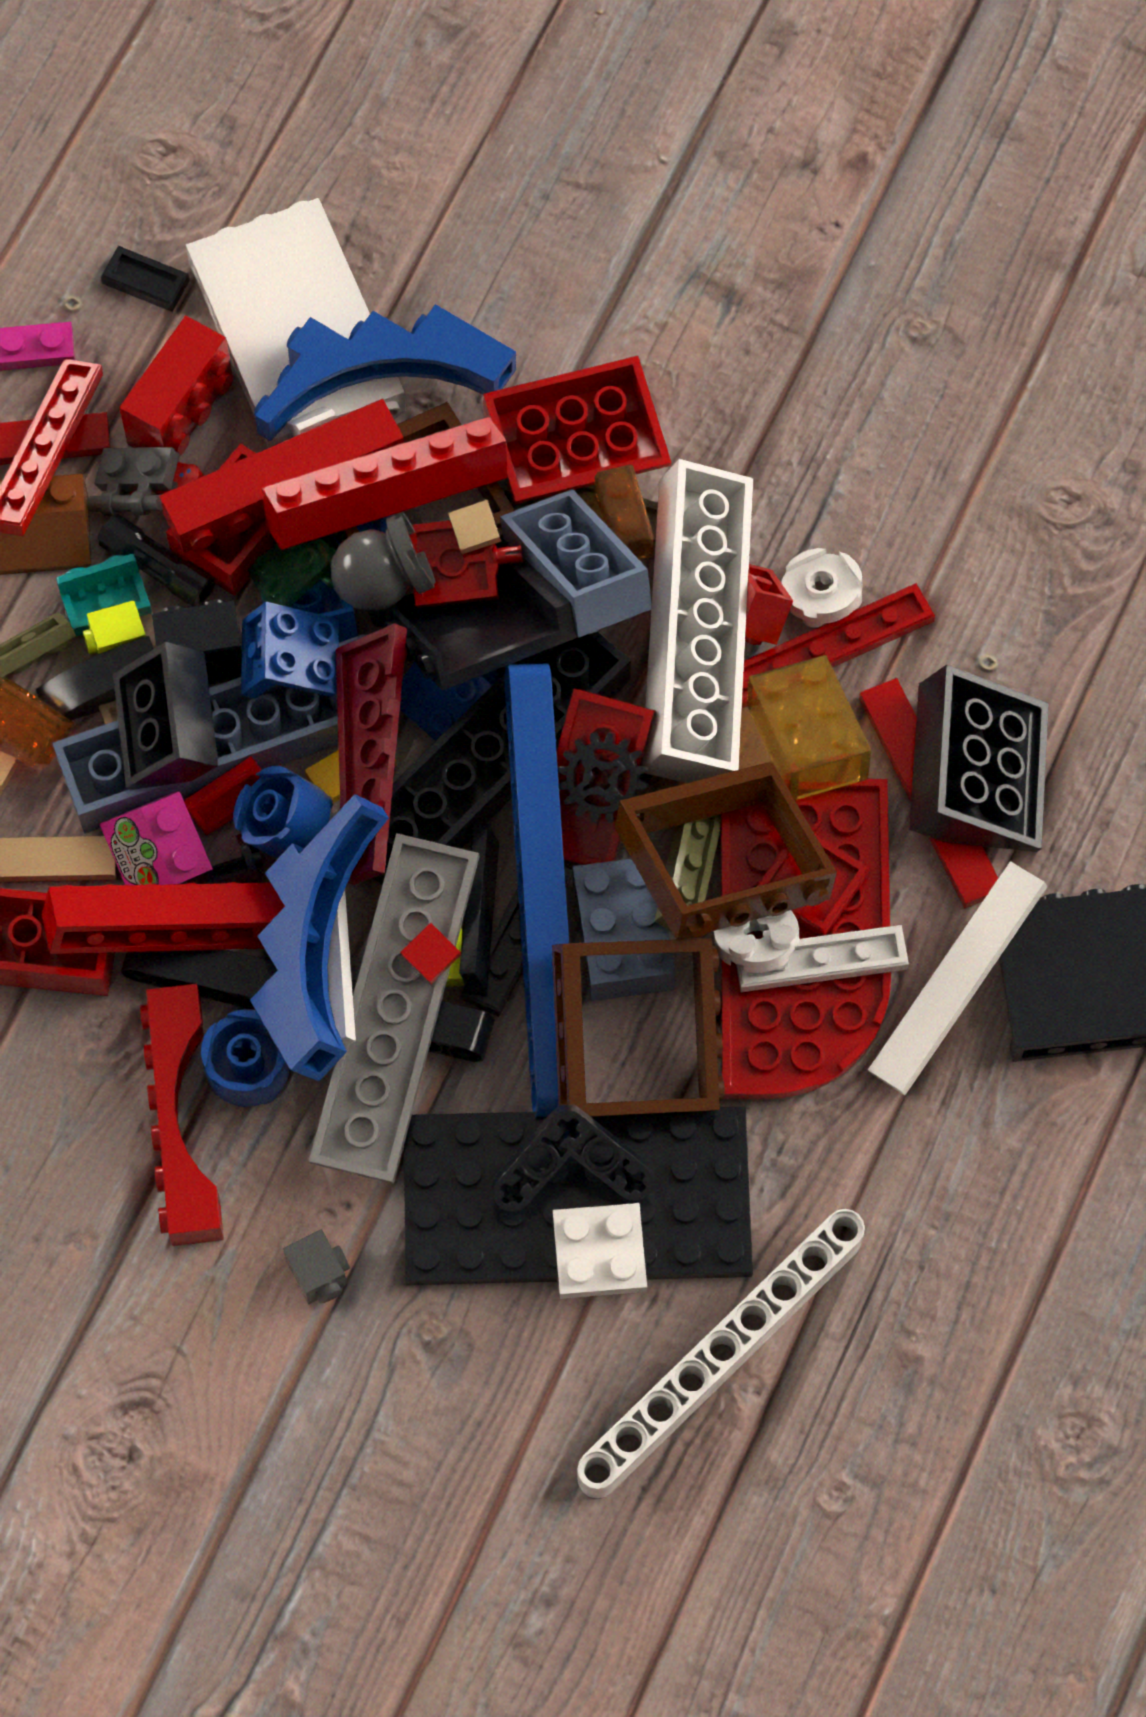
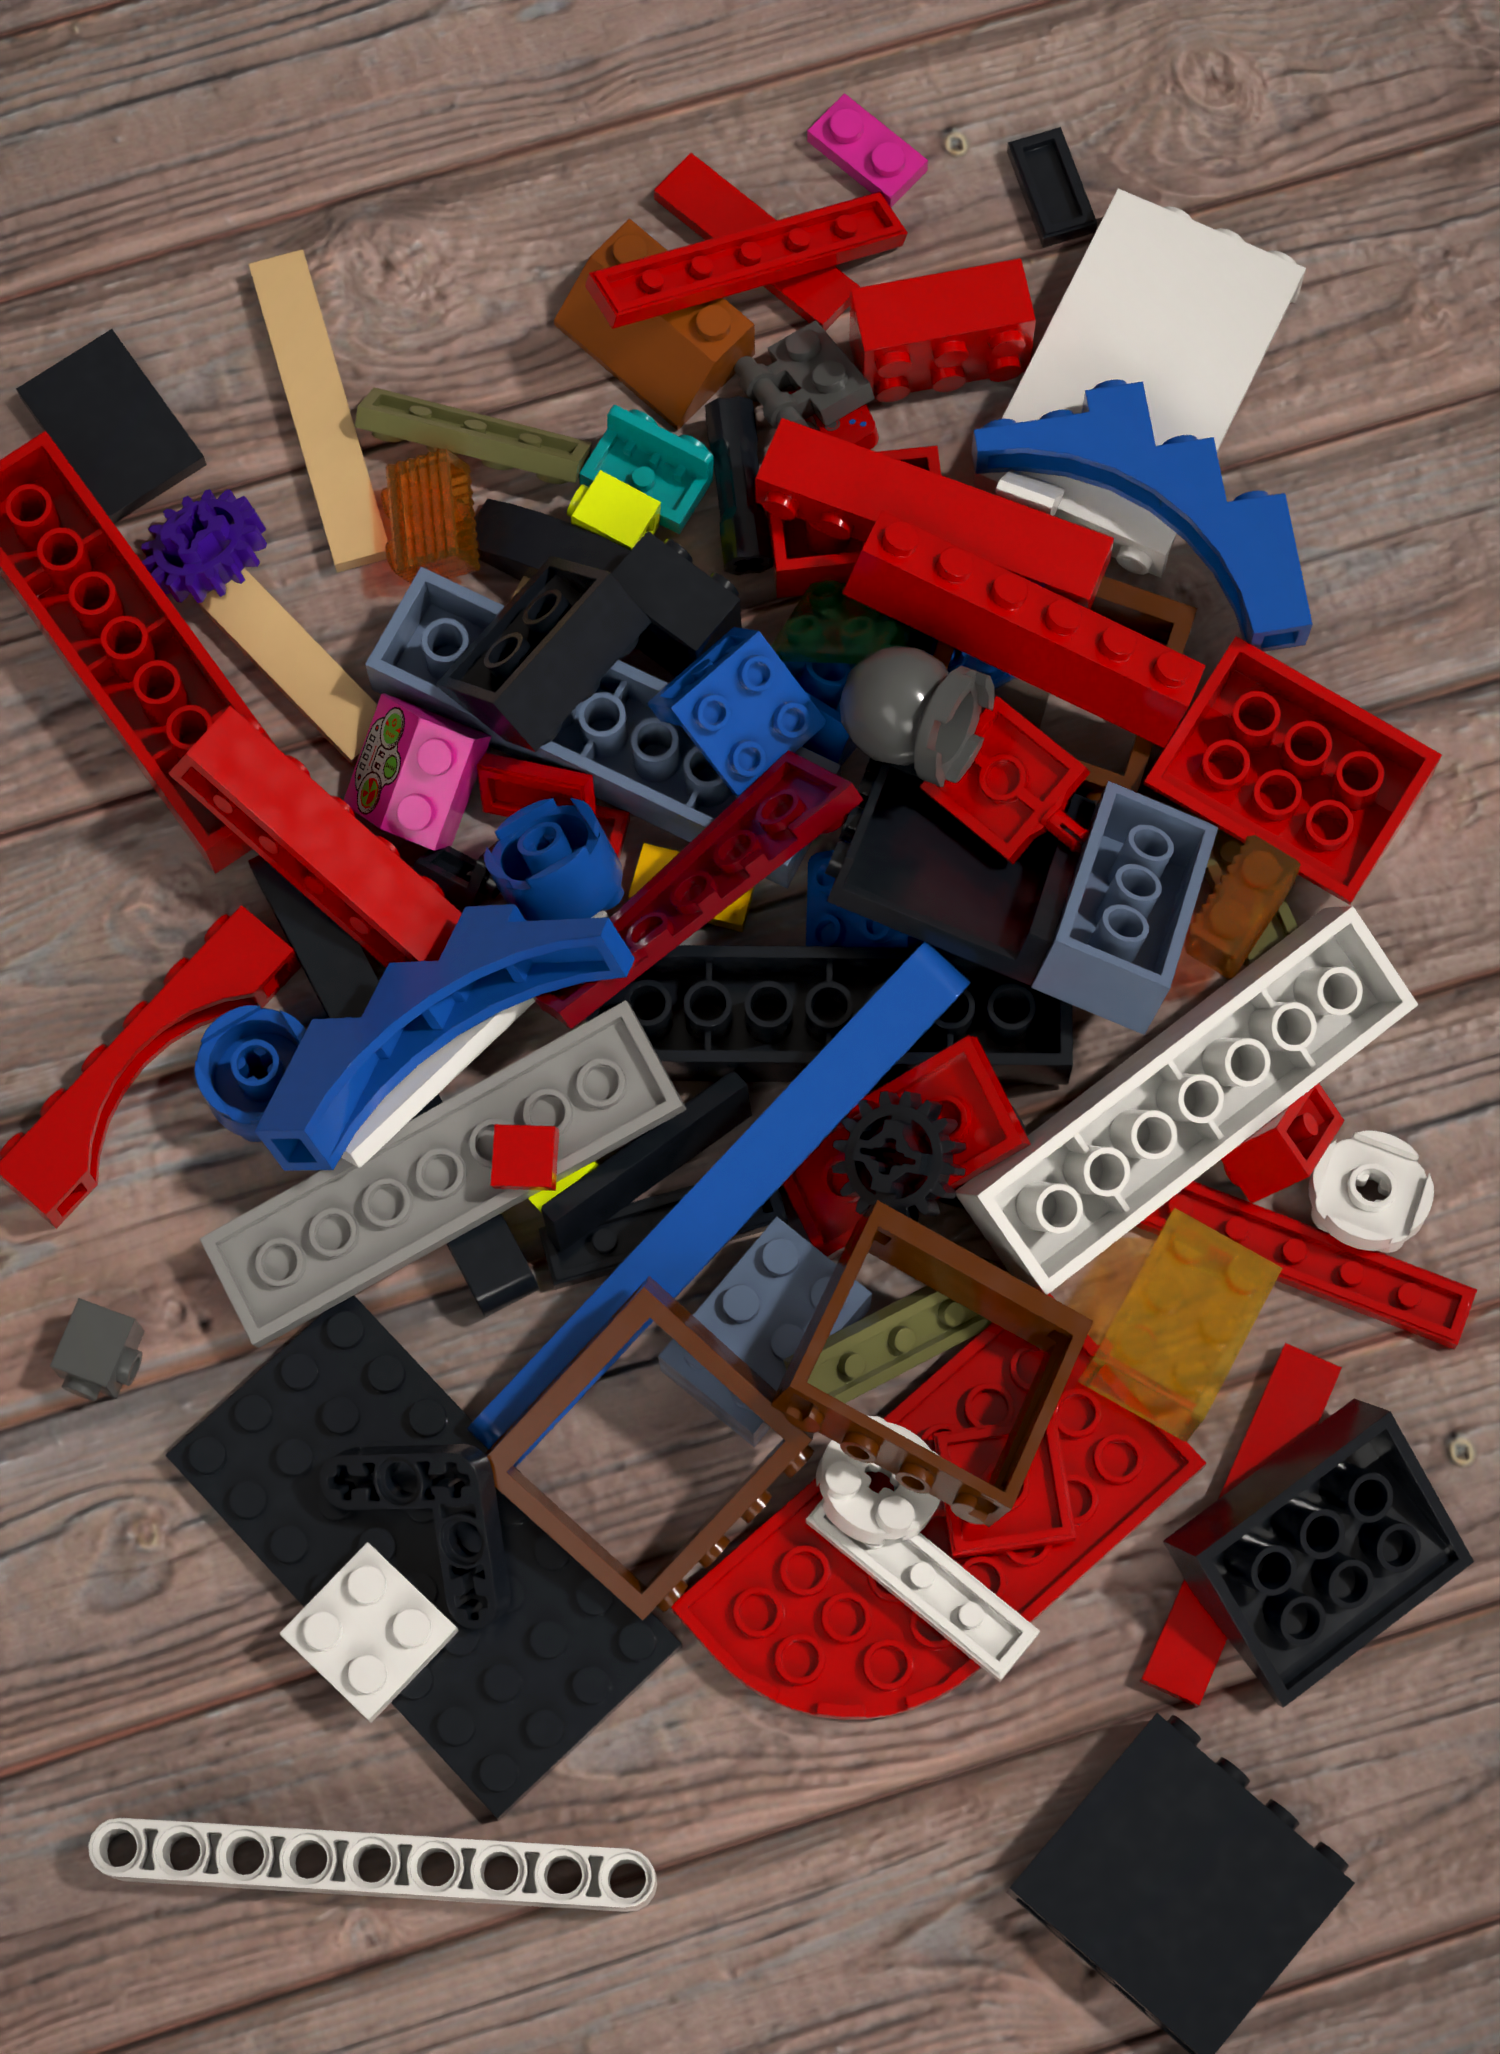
camera: 50 degrees right, 5 degrees up
tan tile [448,500,501,554] -> none
white tile [868,861,1048,1095] -> none

